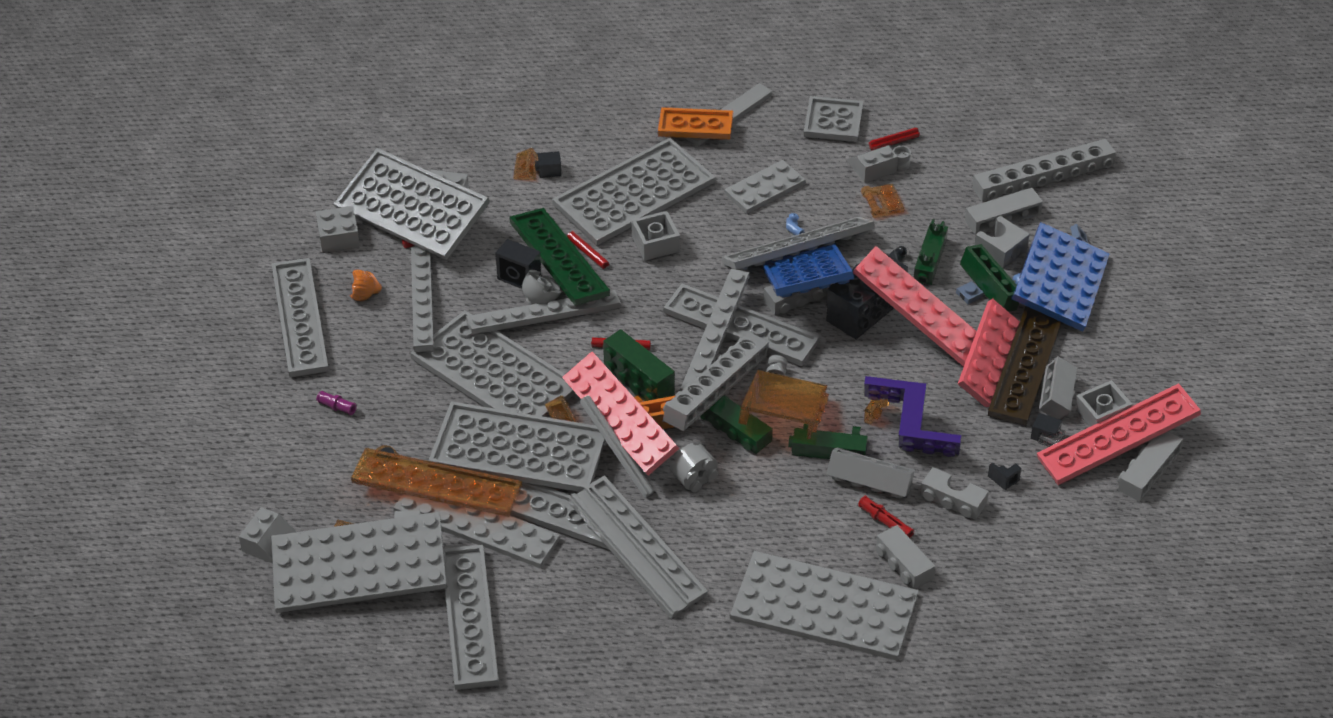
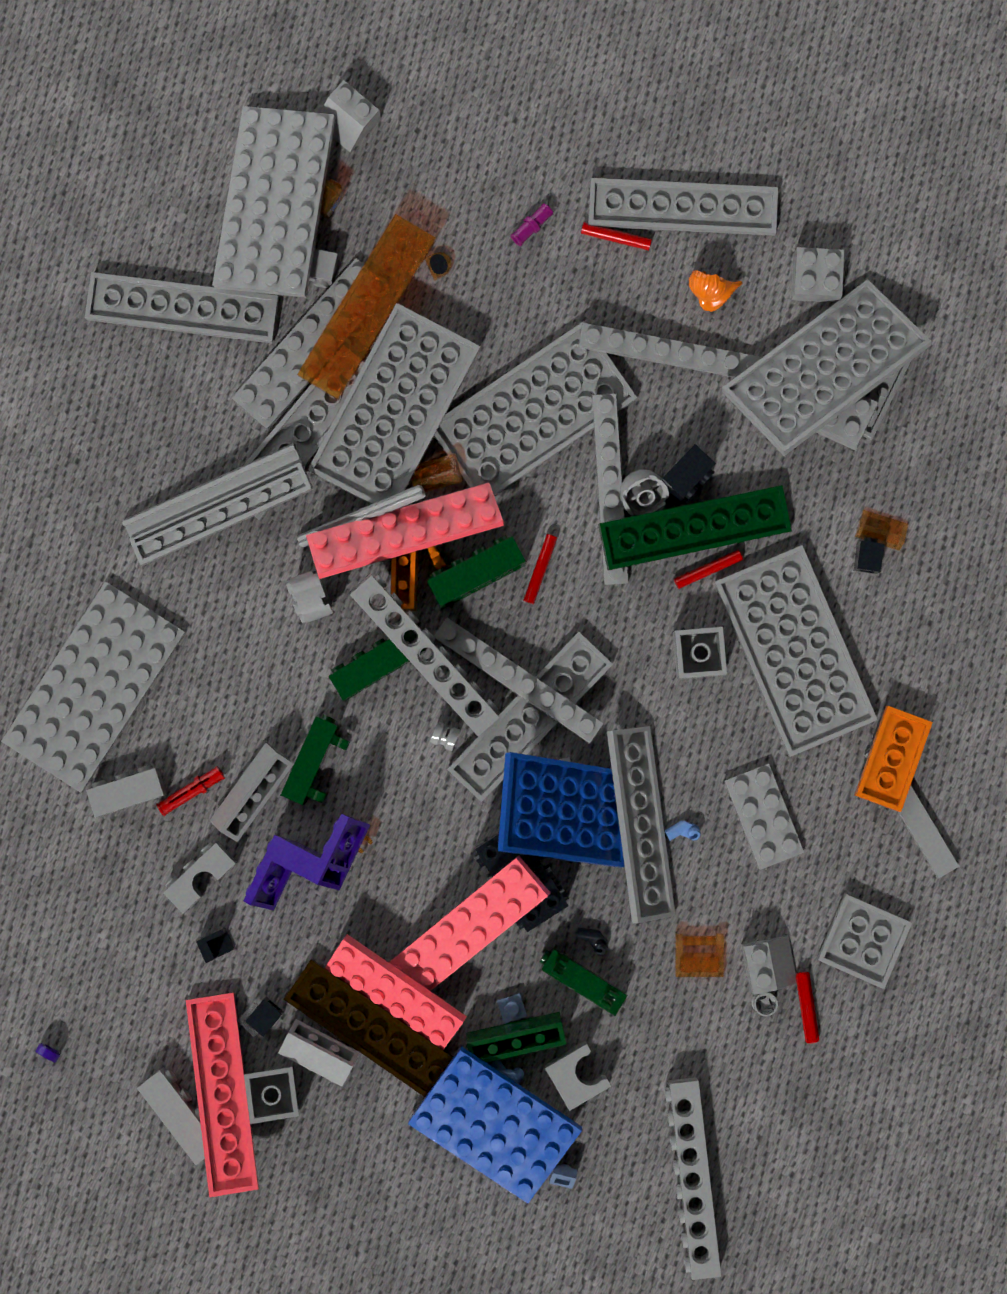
camera: 100 degrees right, 40 degrees up
clear orange panel [739,370,829,439] -> none
light grey brick [965,188,1043,235] -> none
none -> dark purple tile [35,1043,60,1063]
none -> red piece [581,222,652,251]

